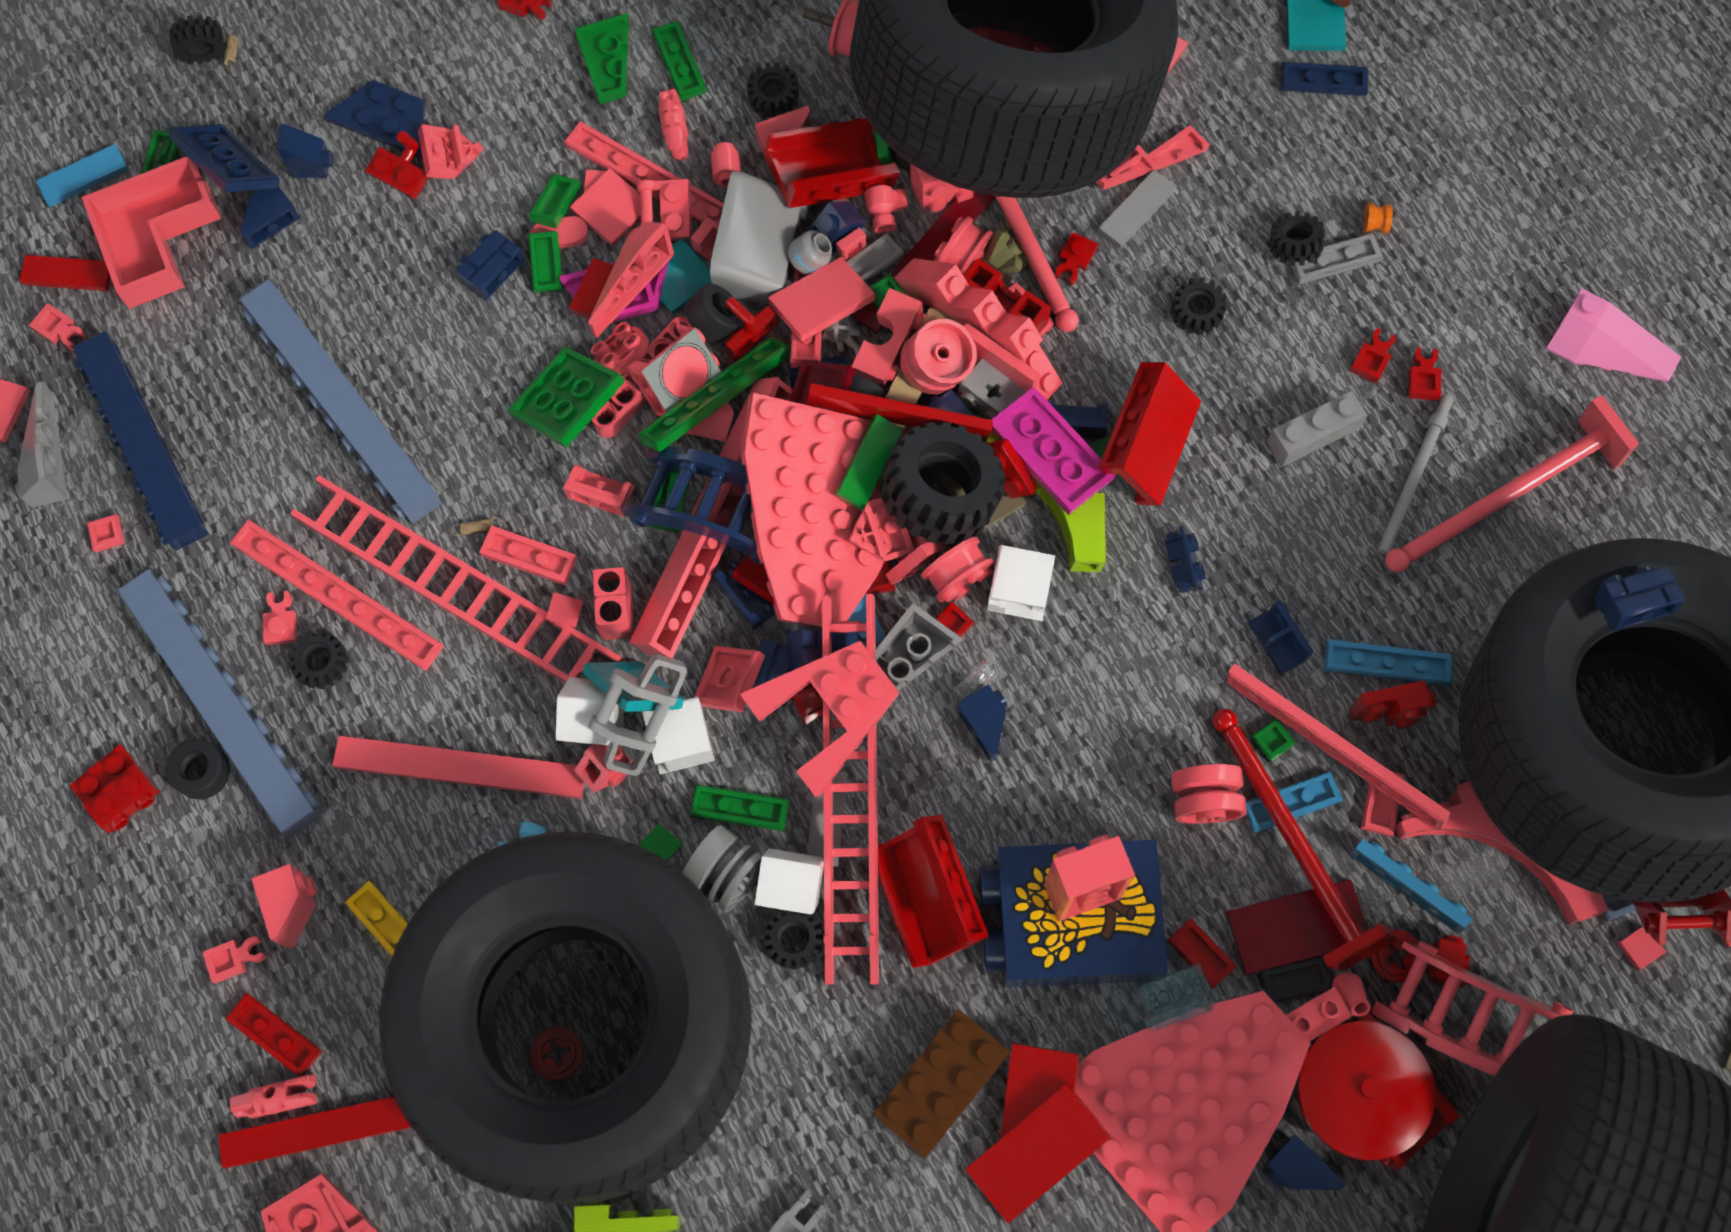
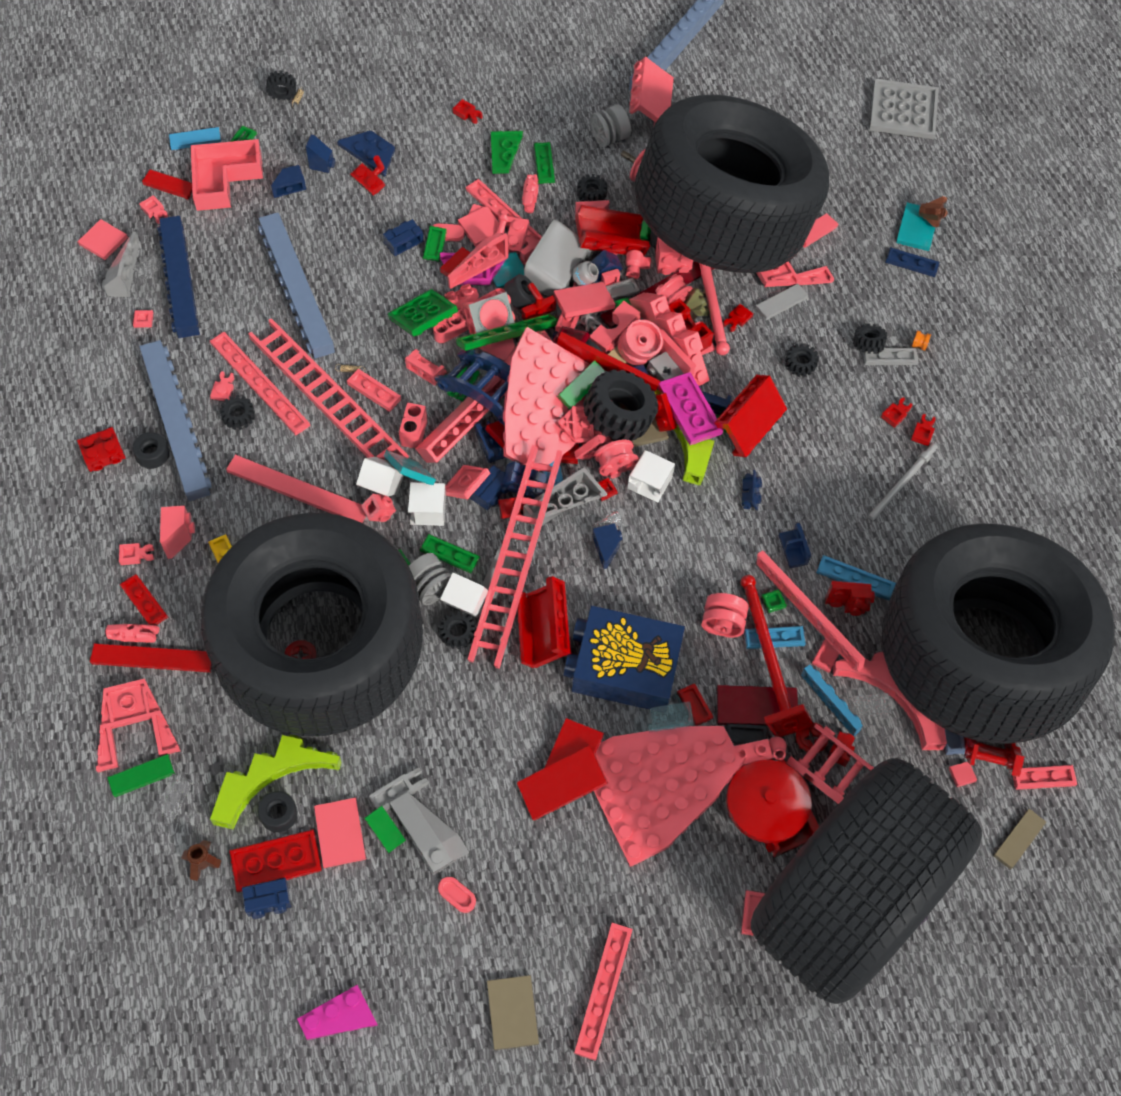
camera: 10 degrees right, 10 degrees down
dark blue tile [168,124,280,192] -> none
coral slope [418,124,484,178] -> none
green tile [529,174,581,229] -> none
coral tile [546,592,583,628] -> none
light grey bar [589,654,687,776] -> none
coral brick [710,142,741,188] -> none
coral wing [740,641,900,798] -> none
reddish brown brick [873,1009,1010,1160] -> none
coral brick [1044,834,1135,922] -> none
dark blue slope [1263,1135,1346,1190] -> none
light grey brick [1267,391,1368,467] -> none
coral piece [1385,395,1639,573] -> none
bright pink wedge [1546,289,1681,382] -> none
dark blue brick [1595,566,1684,631] -> none

